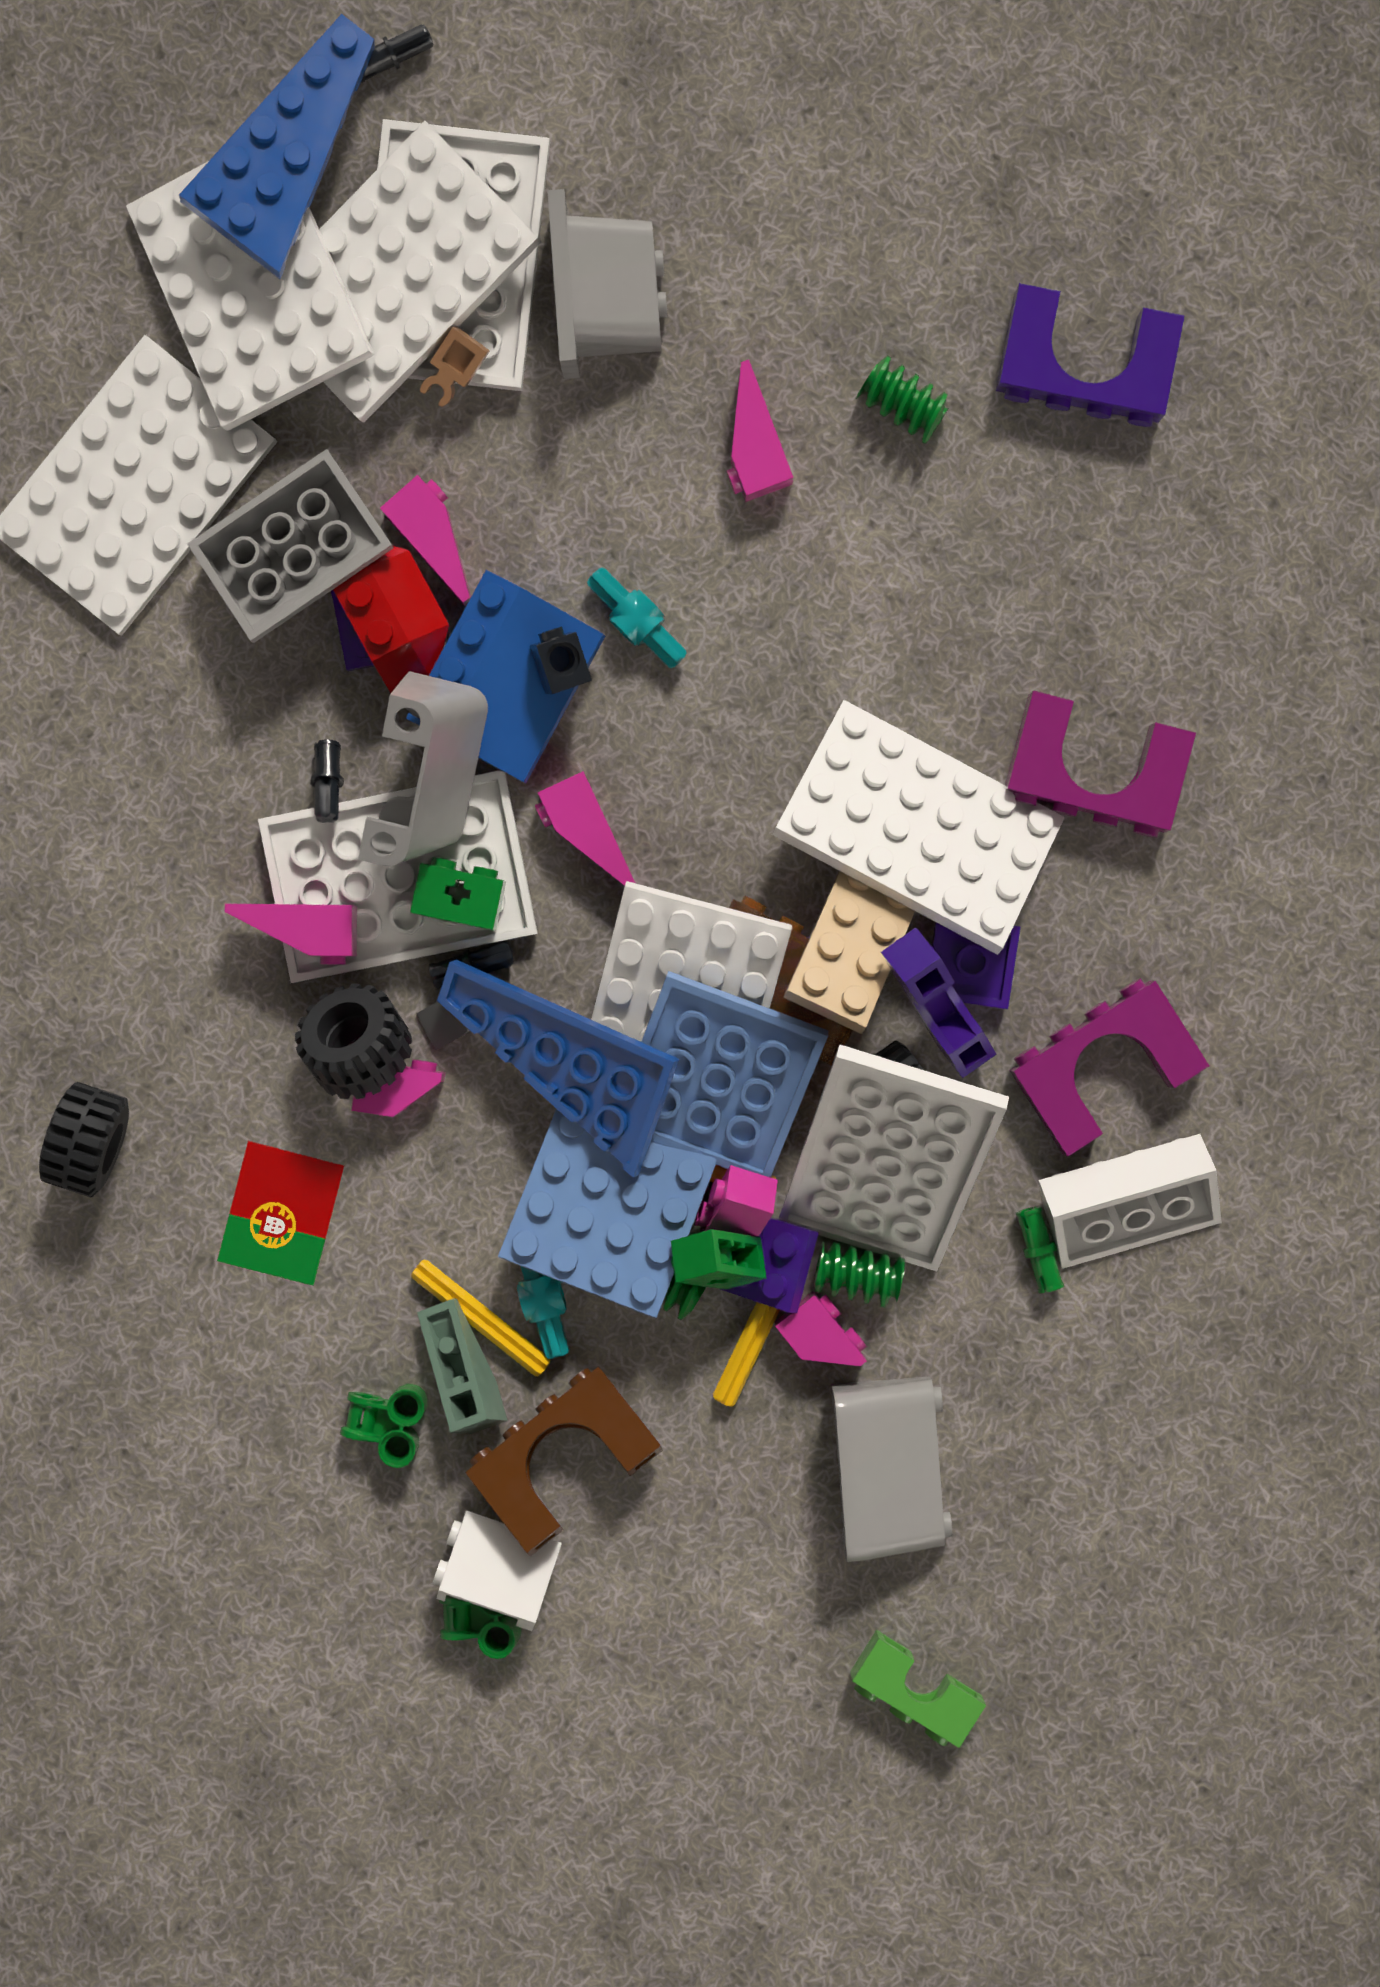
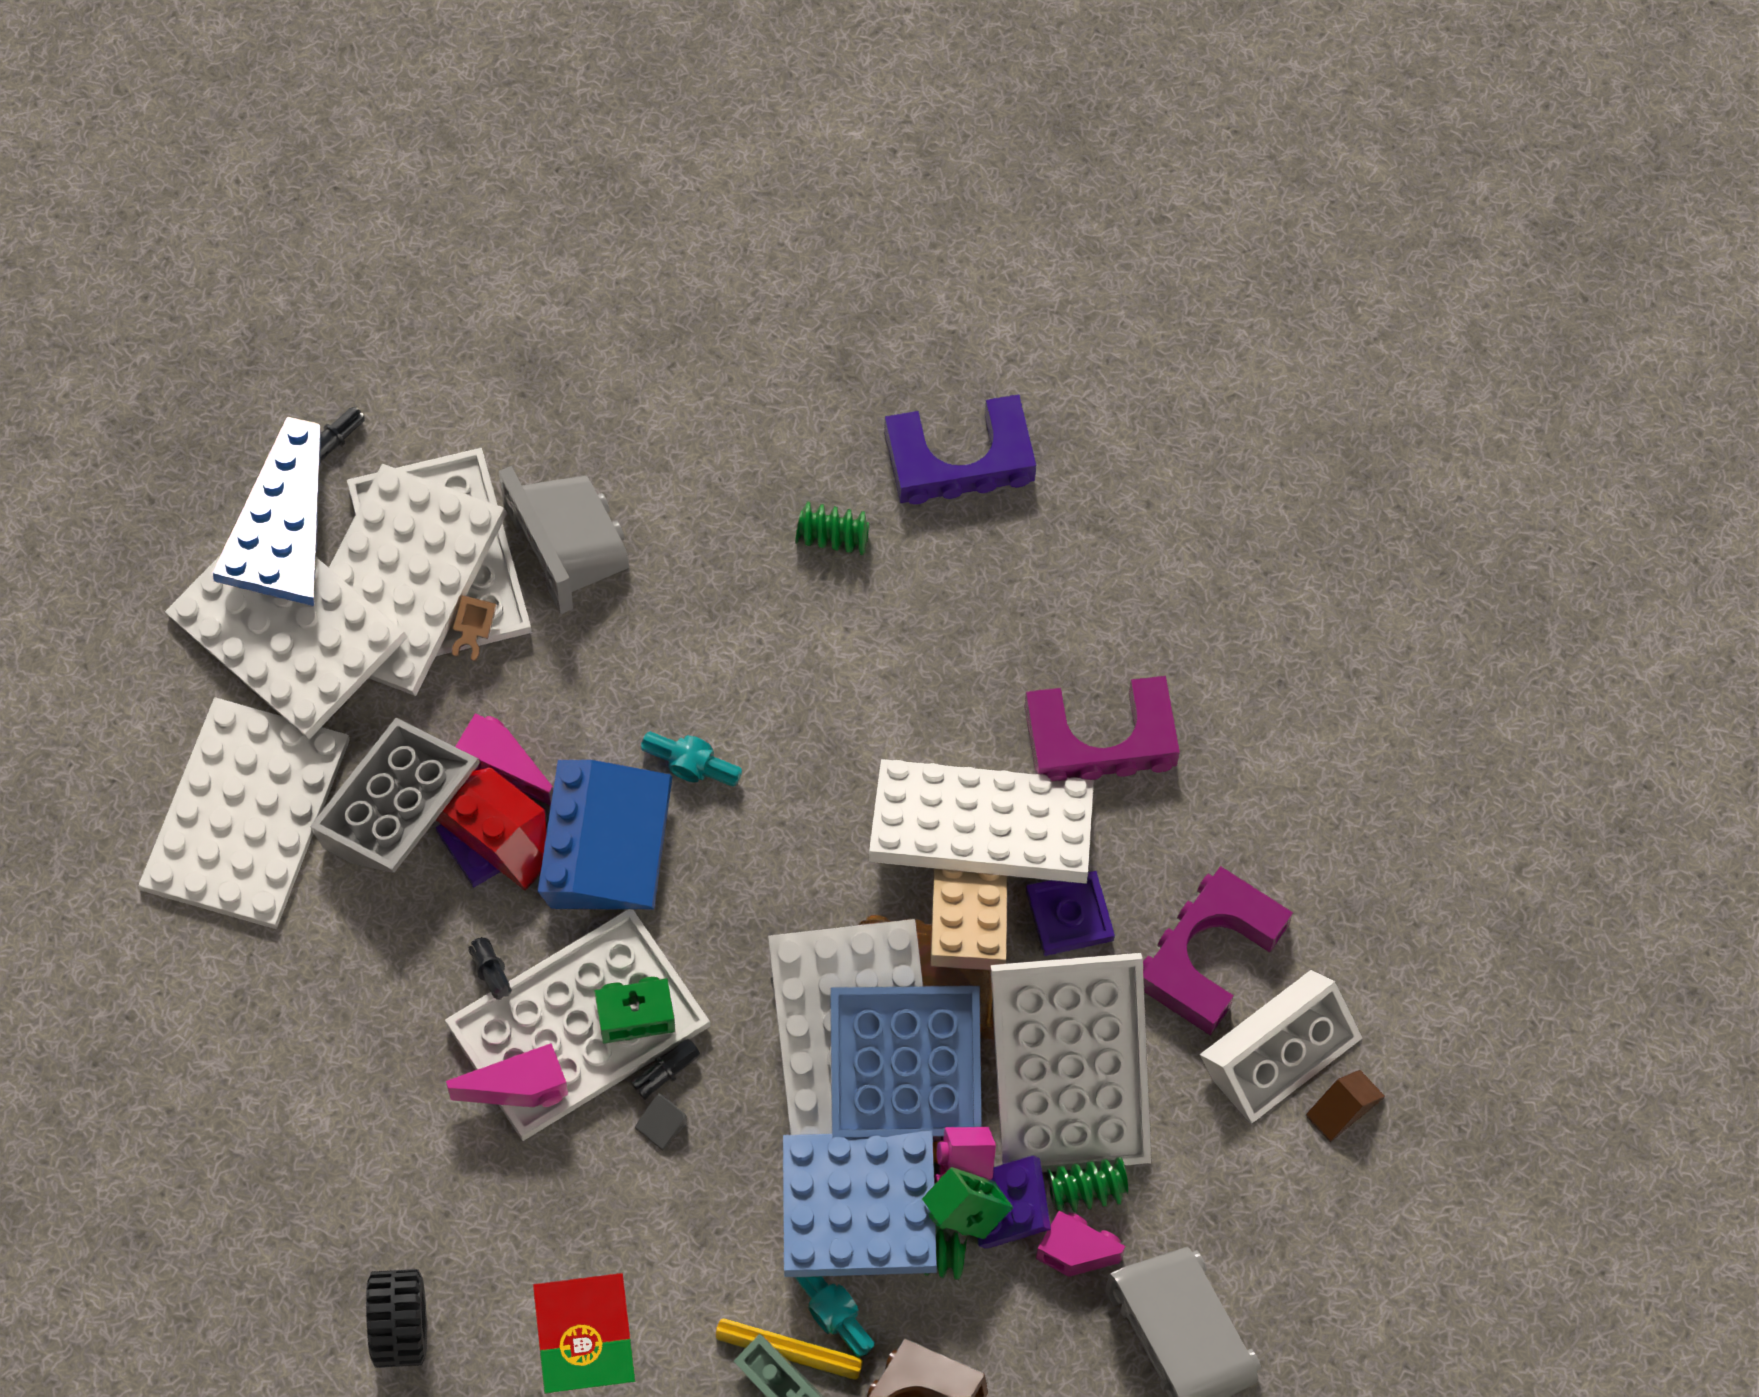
camera: 30 degrees left, 25 degrees down
black tyre [295,984,412,1100] -> none
dark pink slope [351,1059,446,1117] -> none
light grey windscreen [358,671,488,866] -> none
blue wing [437,960,680,1178] -> none
black brick [530,626,592,694] -> none
dark pink slope [535,771,636,886] -> none
yellow axle [713,1302,780,1407] -> none
dark pink slope [726,359,794,502] -> none
dark purple arch [881,928,997,1078] -> none
green pin [1015,1206,1064,1294] -> none
none -> reddish brown slope [1306,1070,1385,1143]

